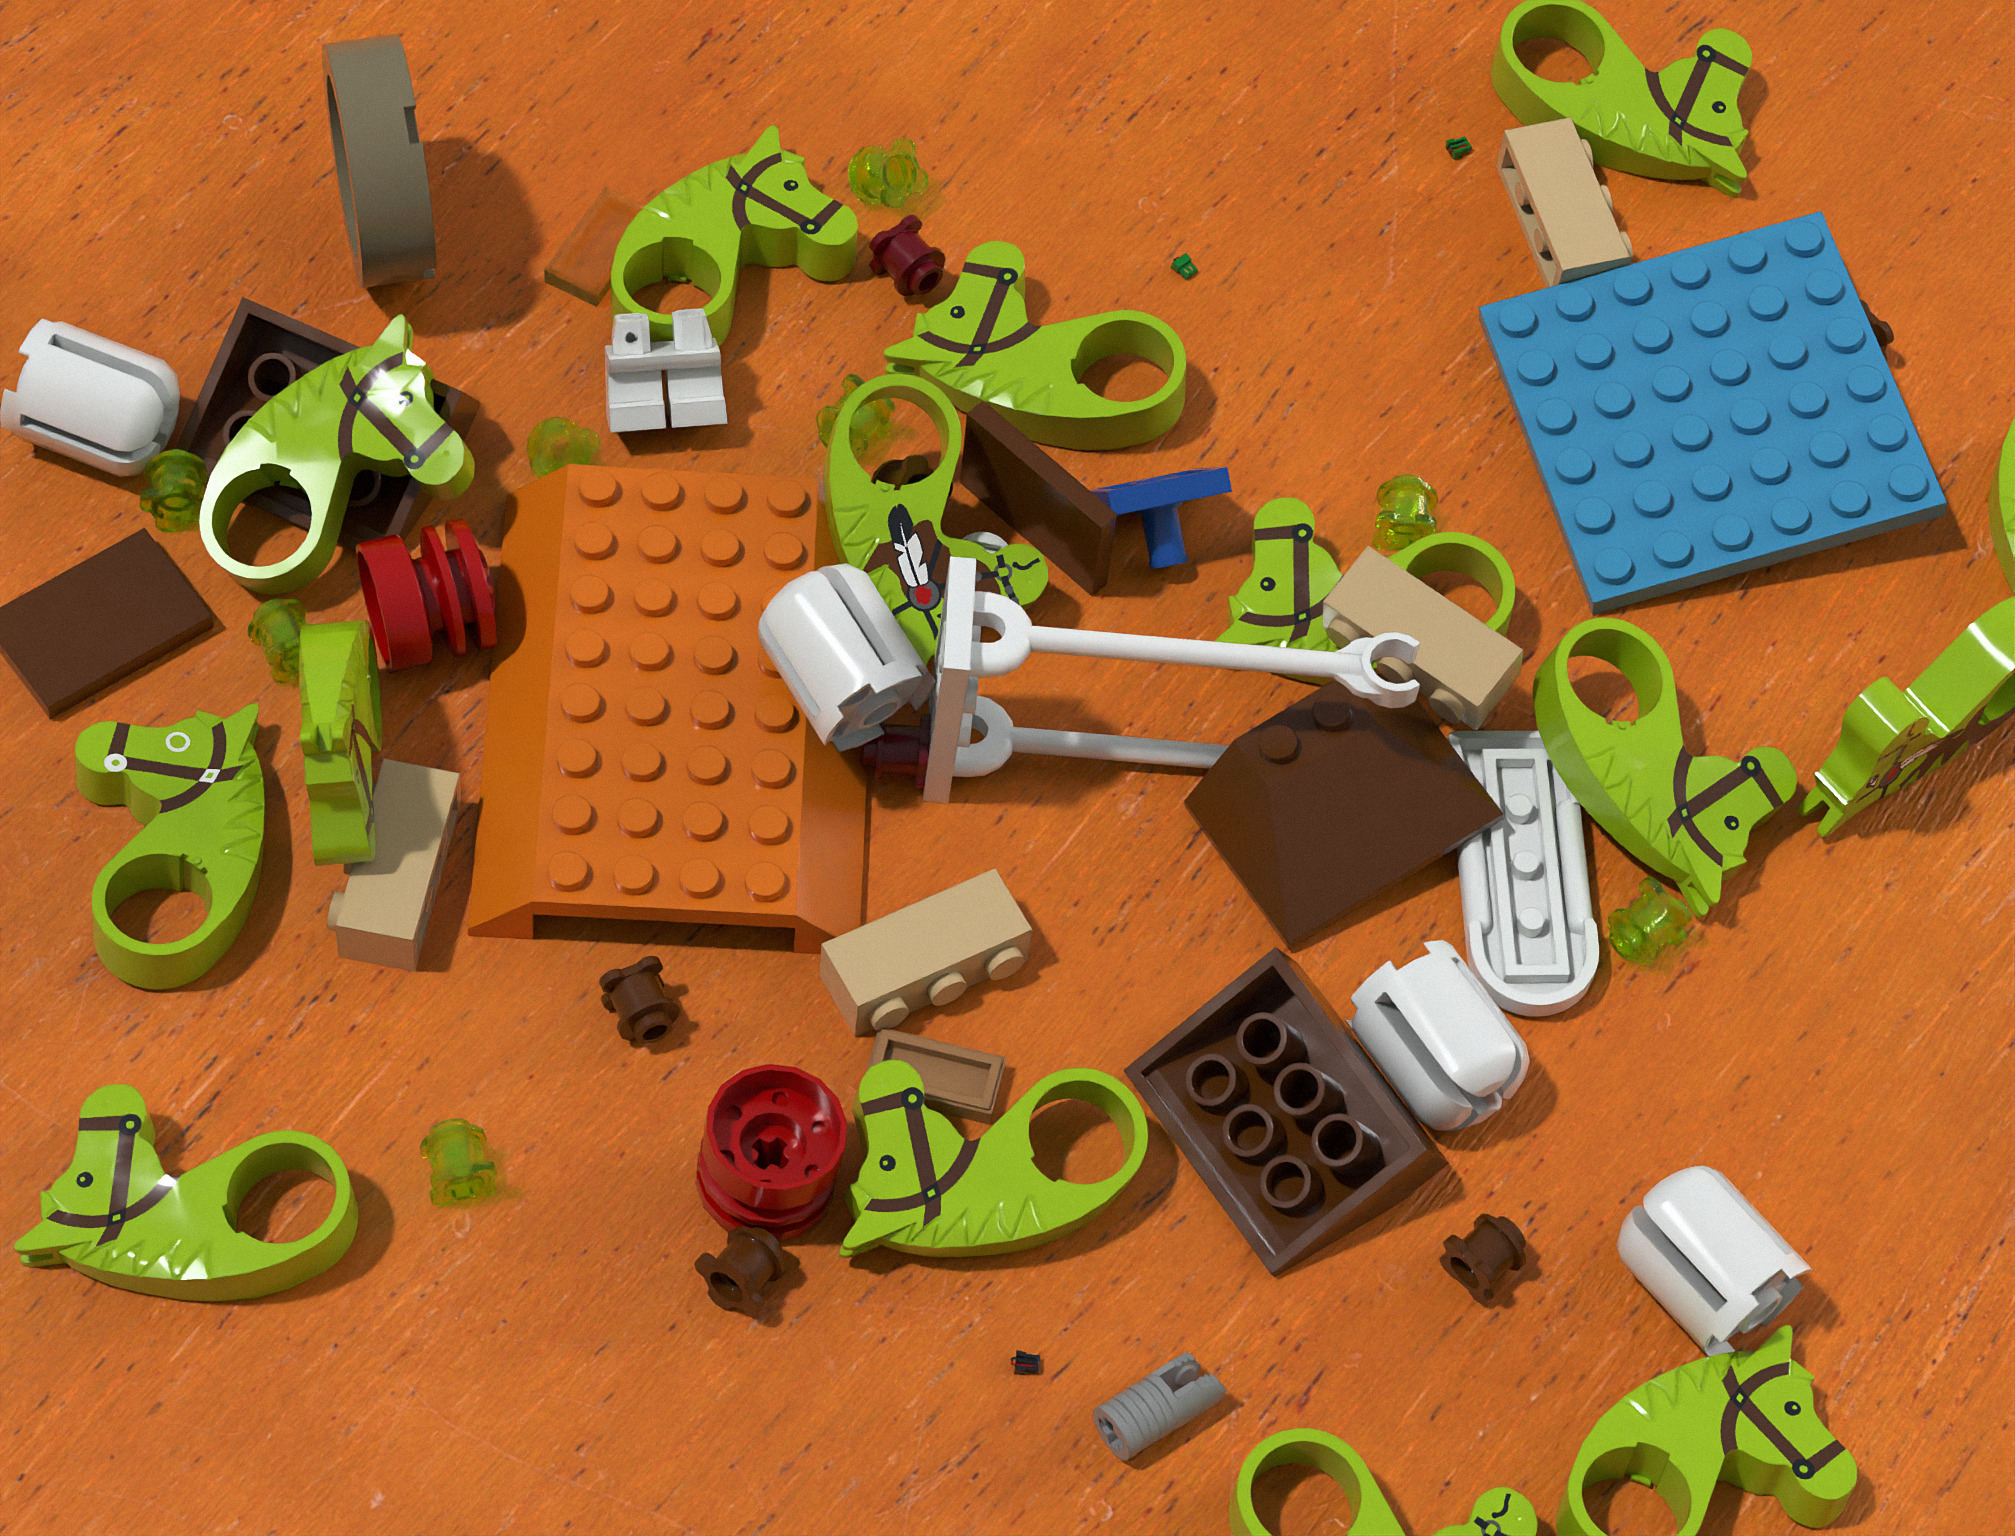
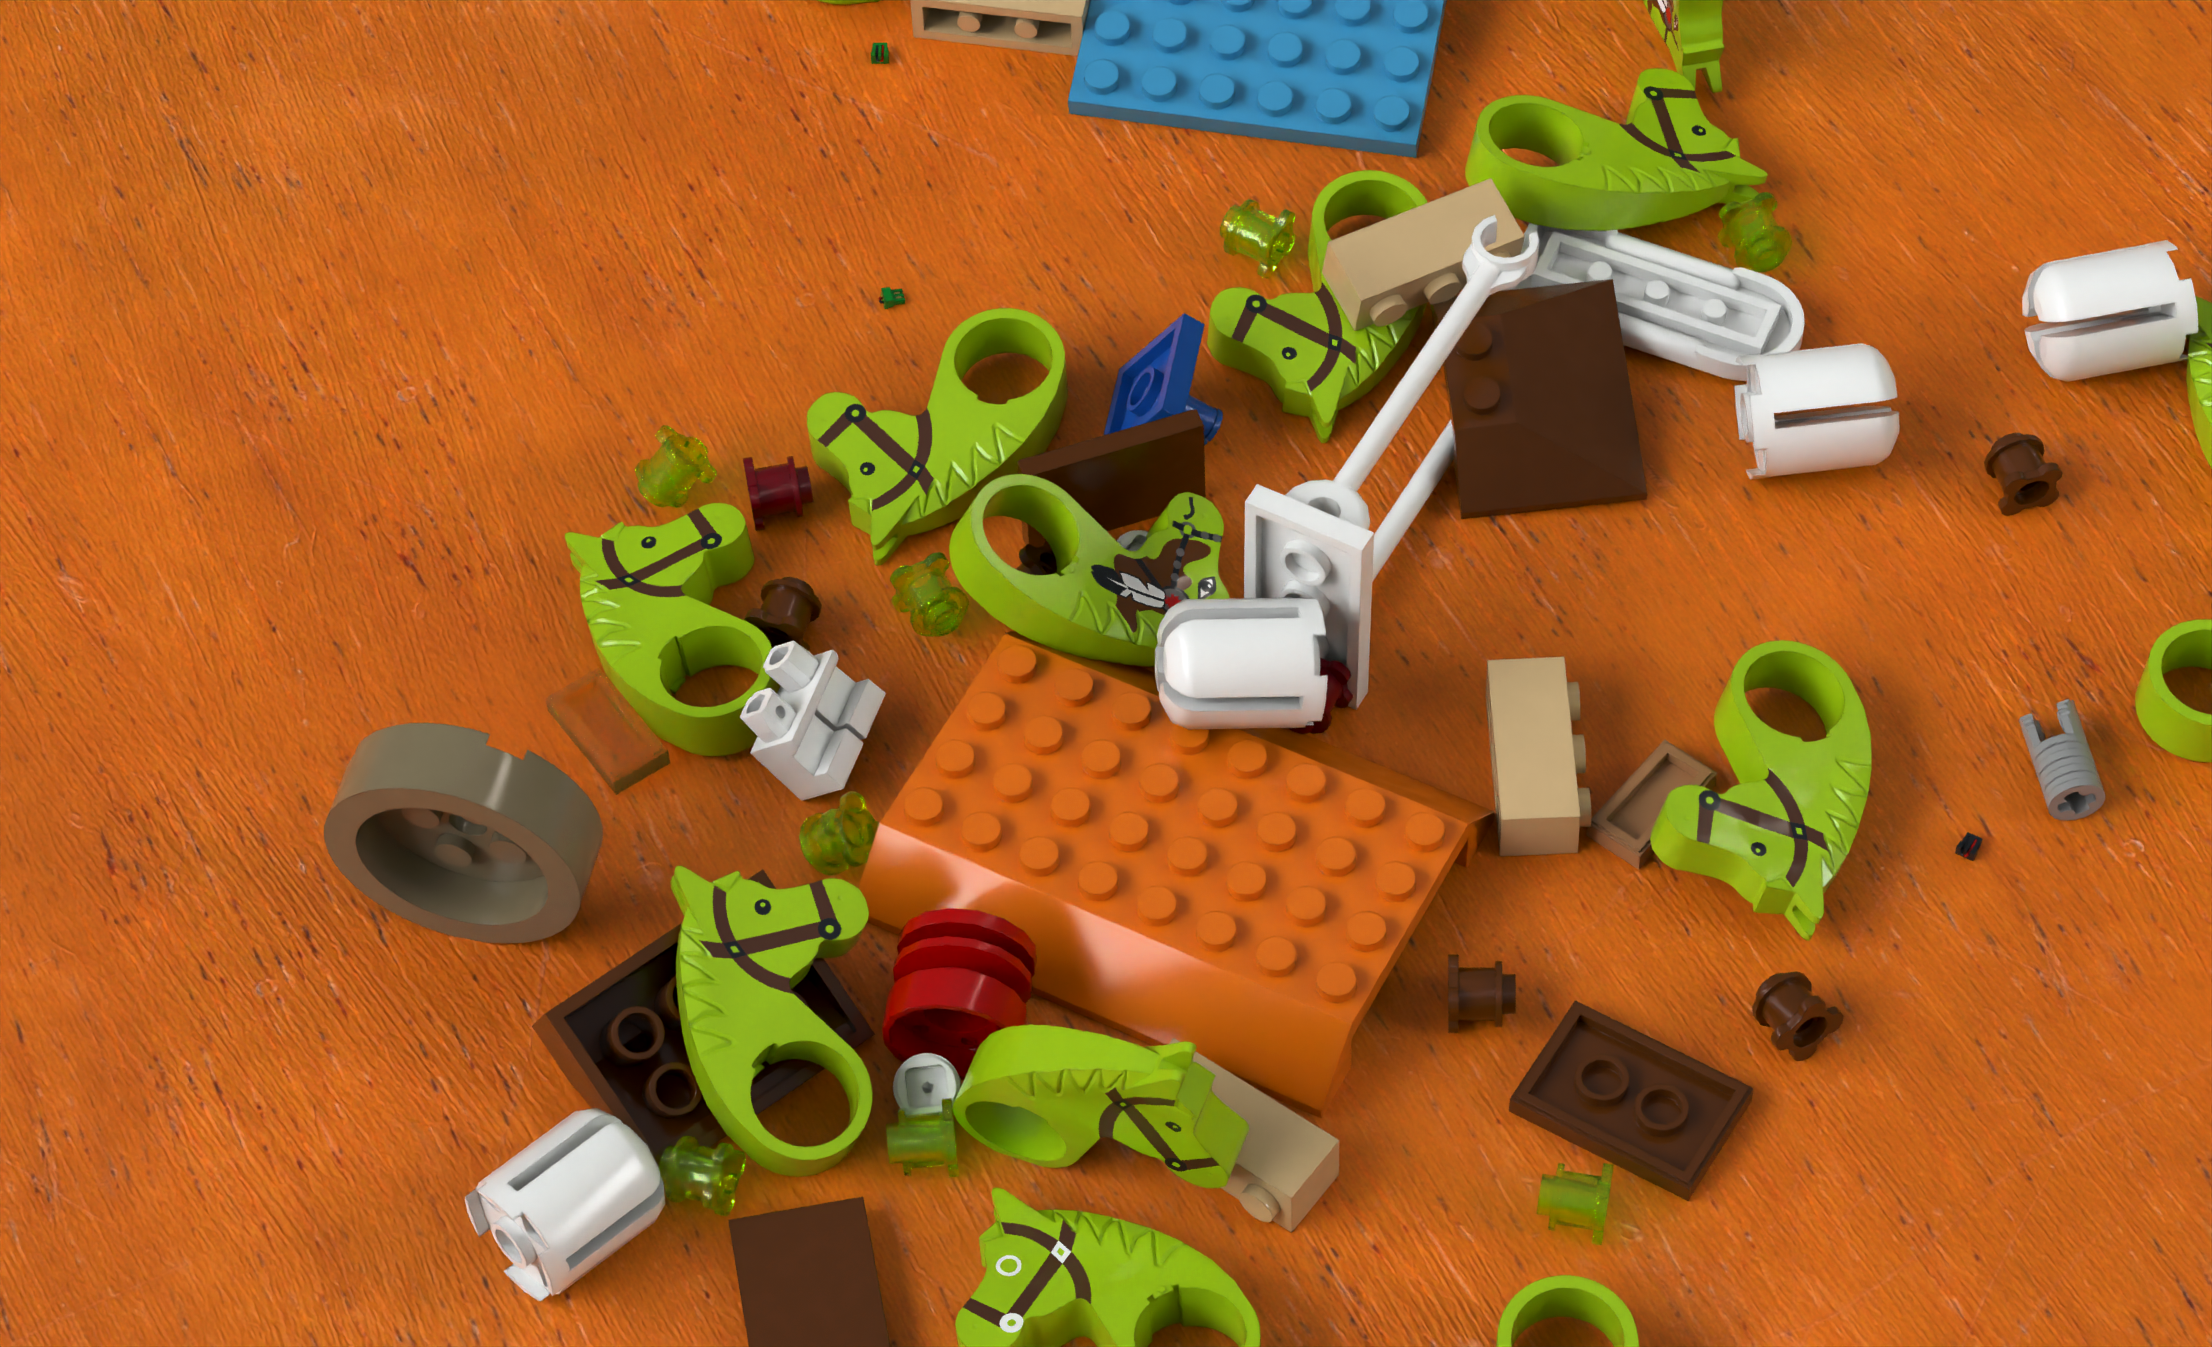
camera: 55 degrees left, 5 degrees down
red wheel [695,1064,847,1241] -> none
reddish brown slope [1123,947,1449,1277] -> none
none -> reddish brown brick [744,577,822,651]
none -> white tile [893,1053,962,1123]
none -> reddish brown tile [1509,1001,1753,1201]

